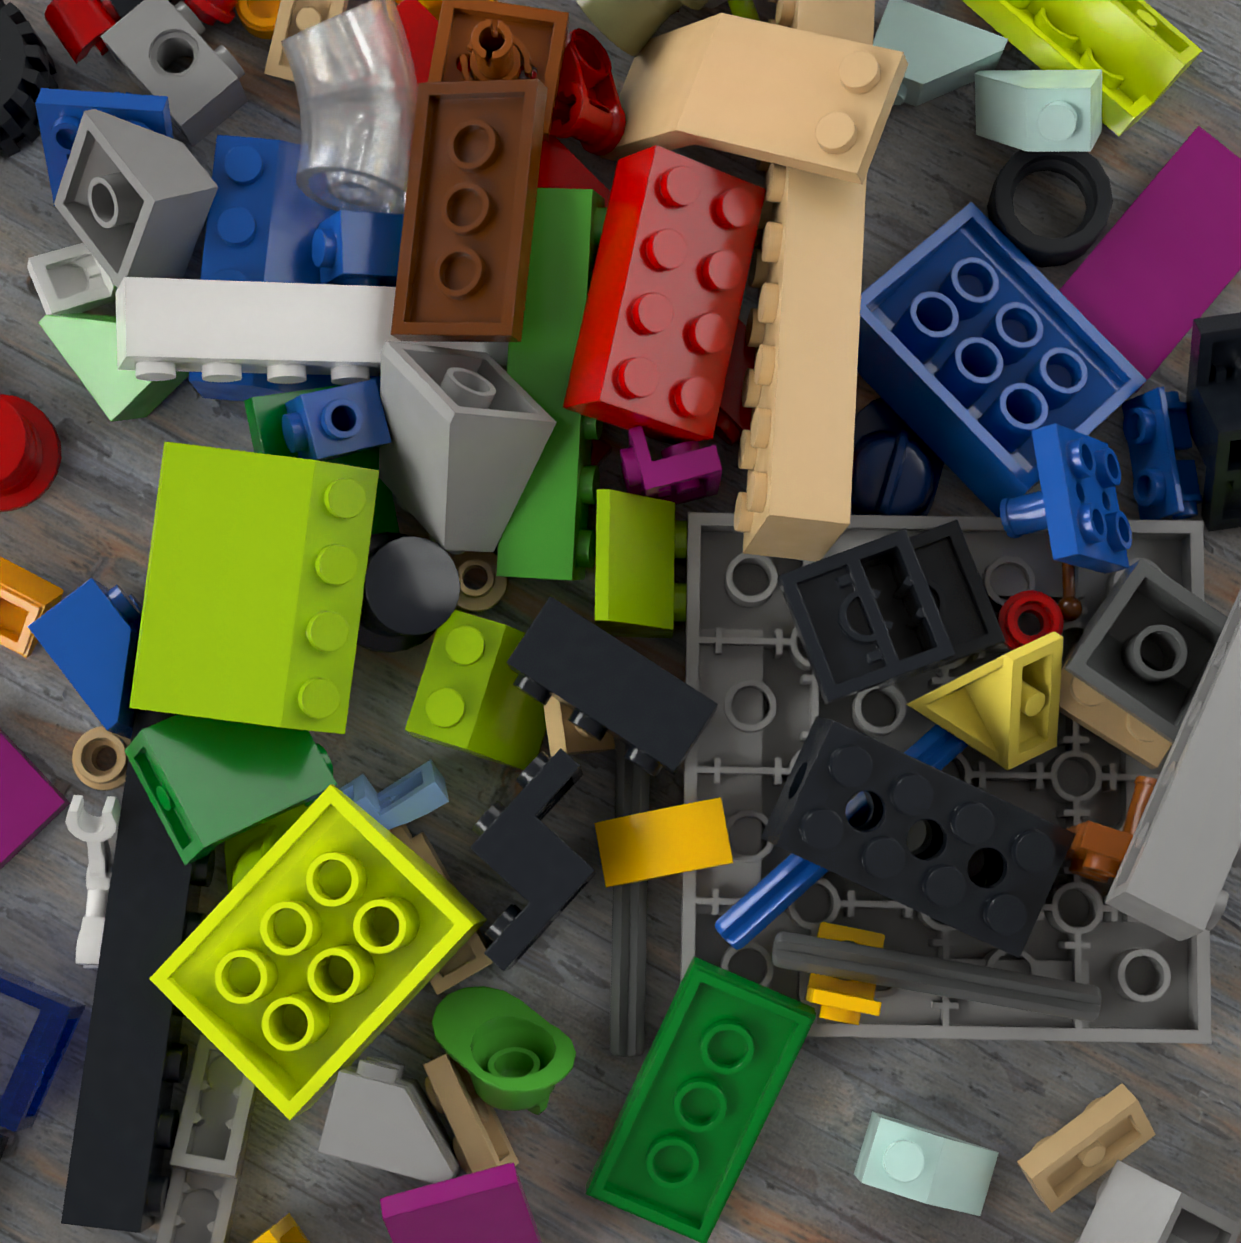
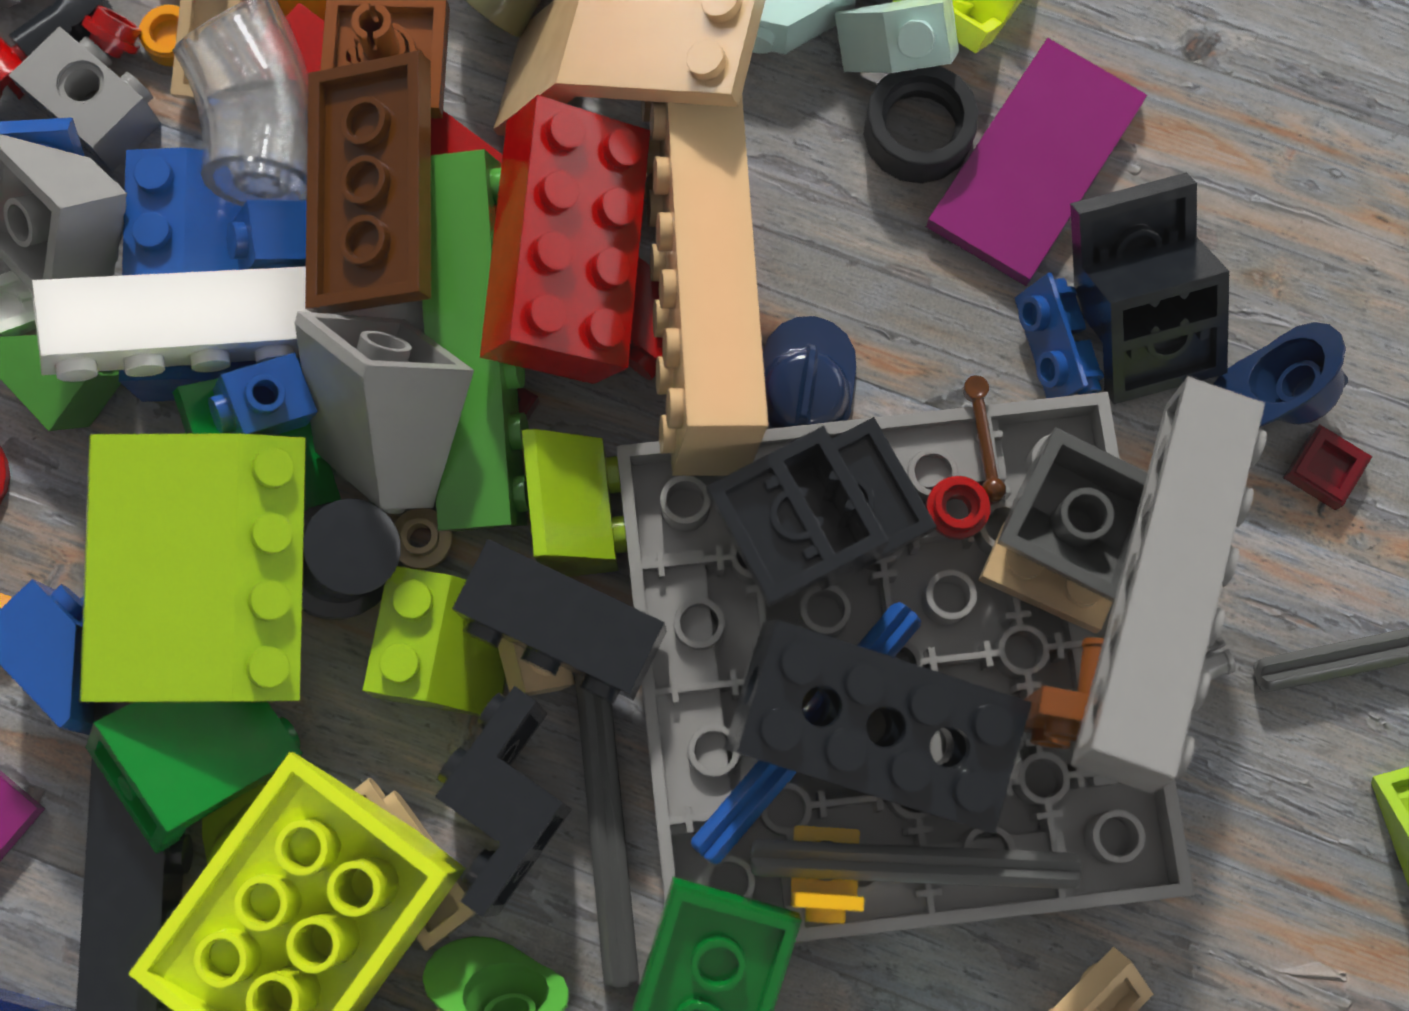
camera: 10 degrees left, 5 degrees down
white piece [65,795,121,969] -> none
tan plate [72,726,131,791] -> none
light blue slope [339,760,449,830] -> none
red piece [530,28,626,156] -> none
yellow slope [594,797,734,888] -> none
magenta bracket [620,425,723,505] -> none
blue slope [857,201,1147,518] -> none
light yellow slope [906,632,1063,771] -> none
blue plate [1000,423,1132,574] -> none

